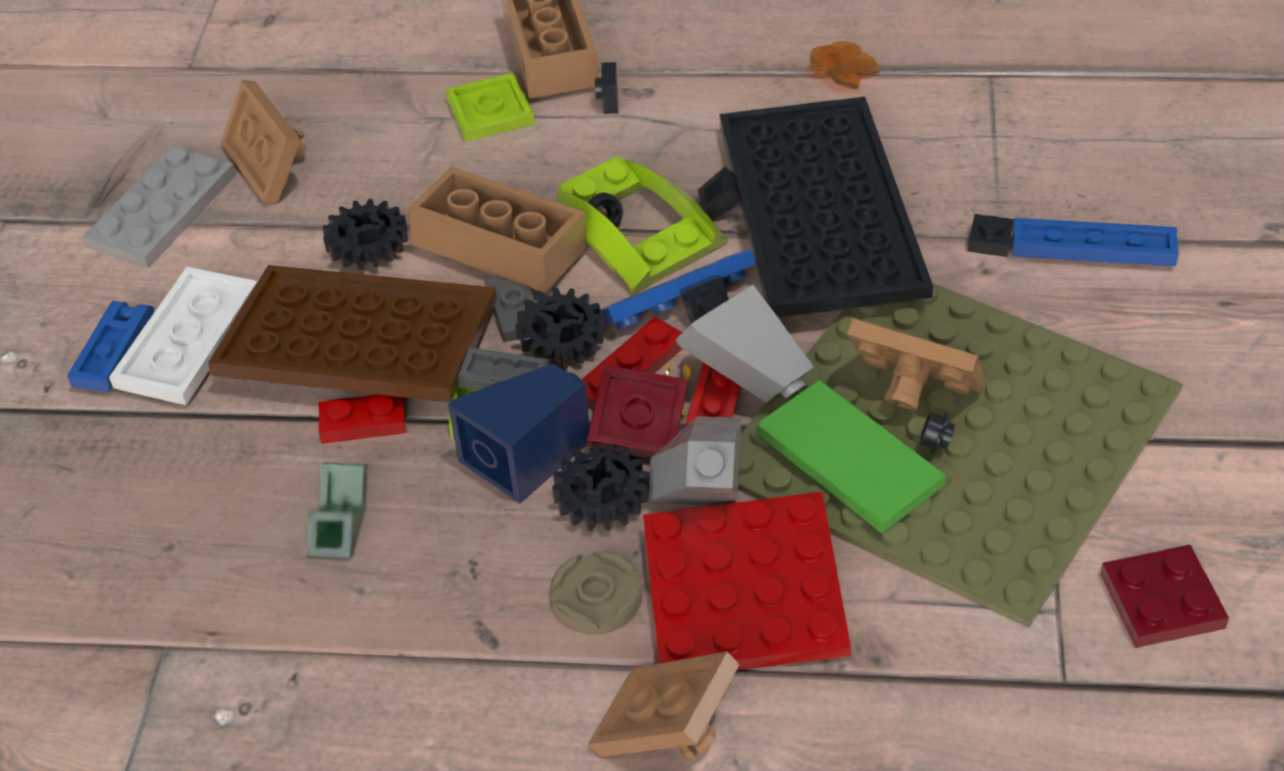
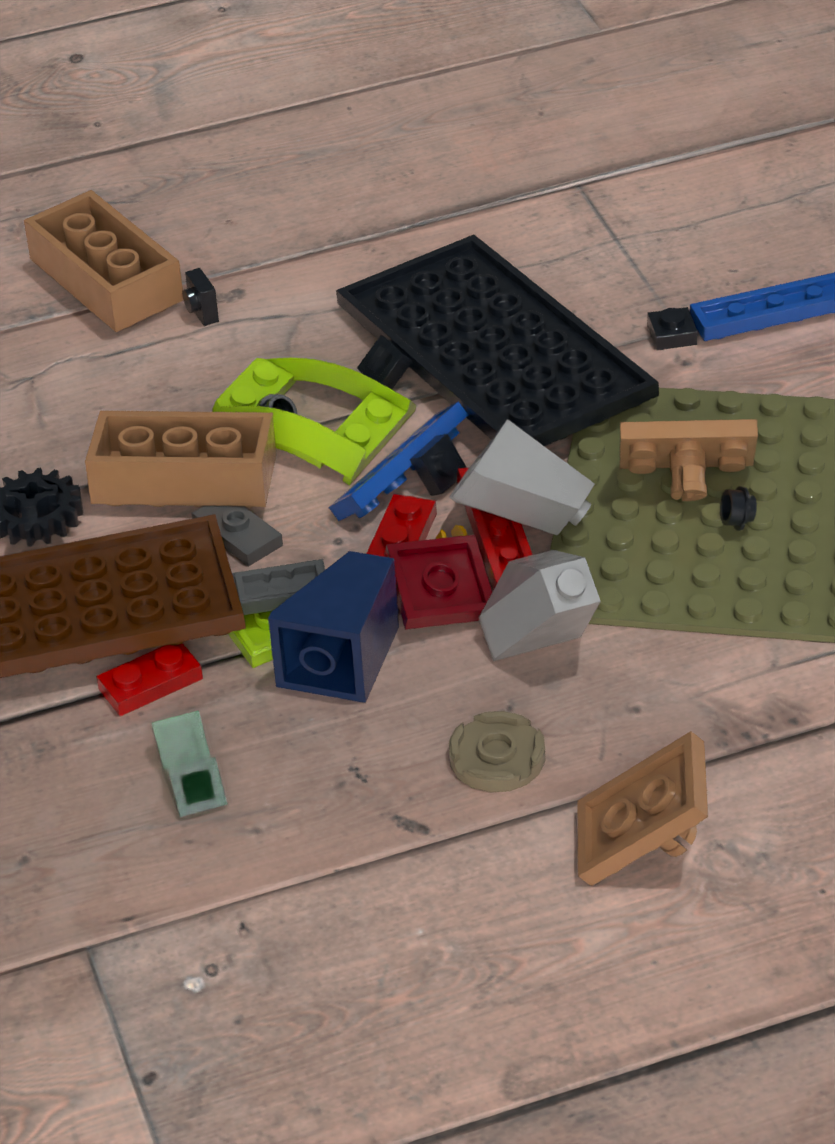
camera: 25 degrees left, 5 degrees down
lime tile [445,72,535,142] -> none
black gear [515,288,605,368] -> none
black gear [552,444,649,531] -> none
red plate [643,491,851,670] -> none
bright green tile [757,380,946,533] -> none
clear orange plate [810,41,880,89] -> none

